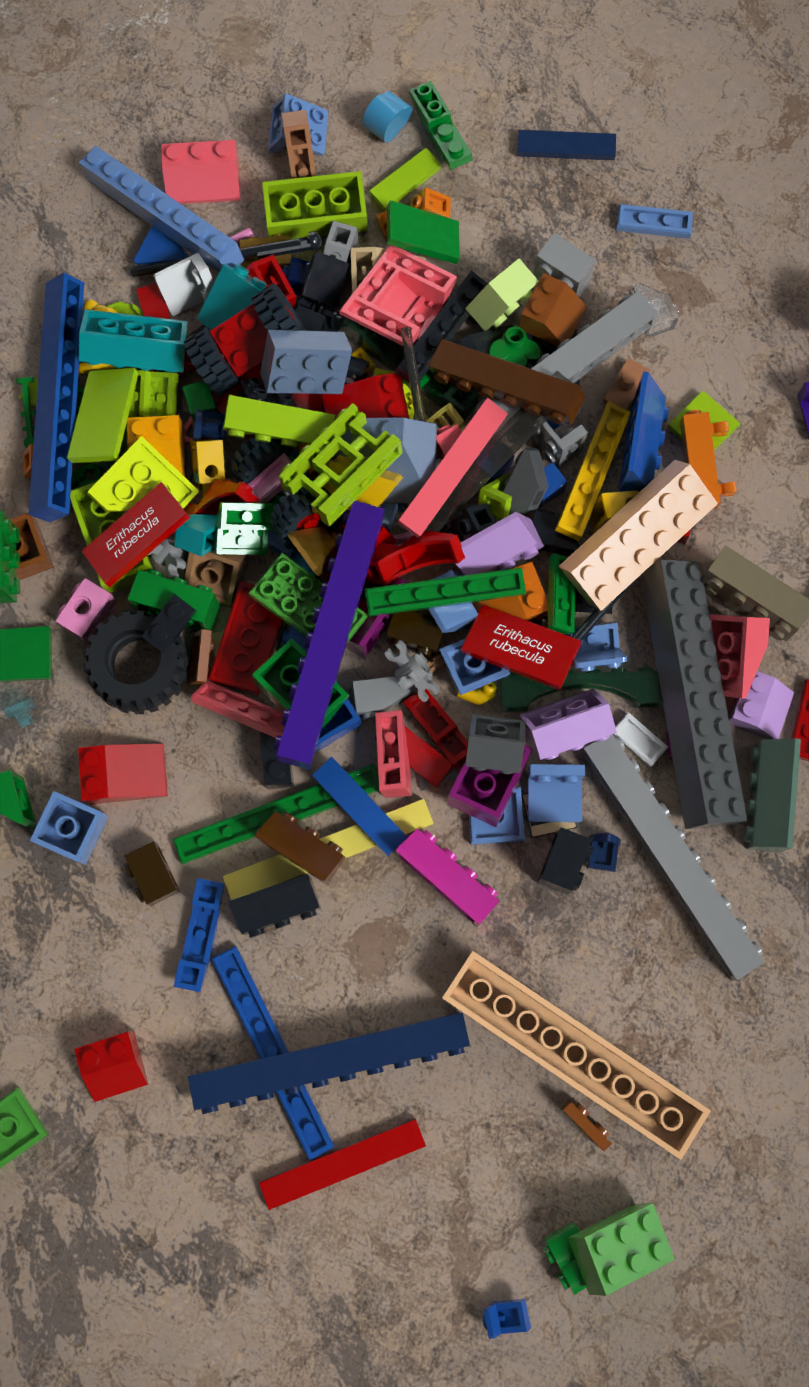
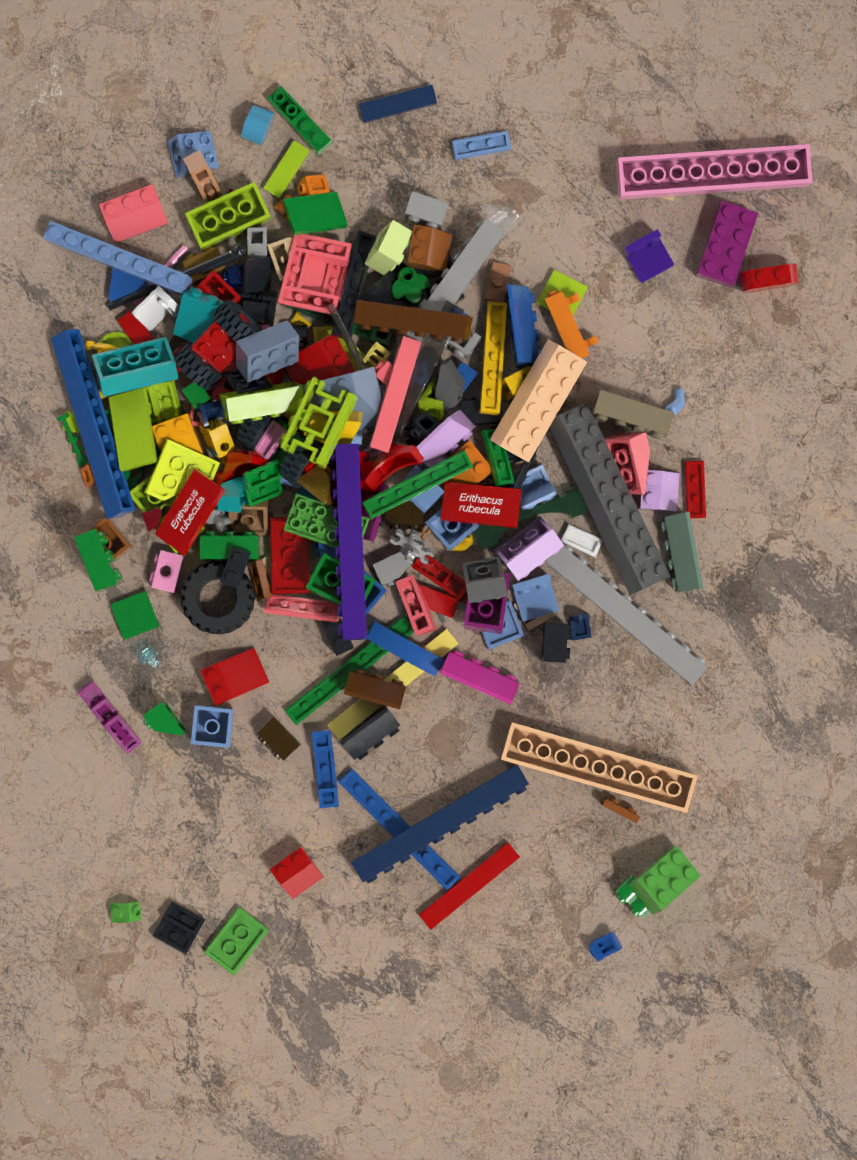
camera: 20 degrees left, 10 degrees up
none -> dark red tile [142,507,162,532]

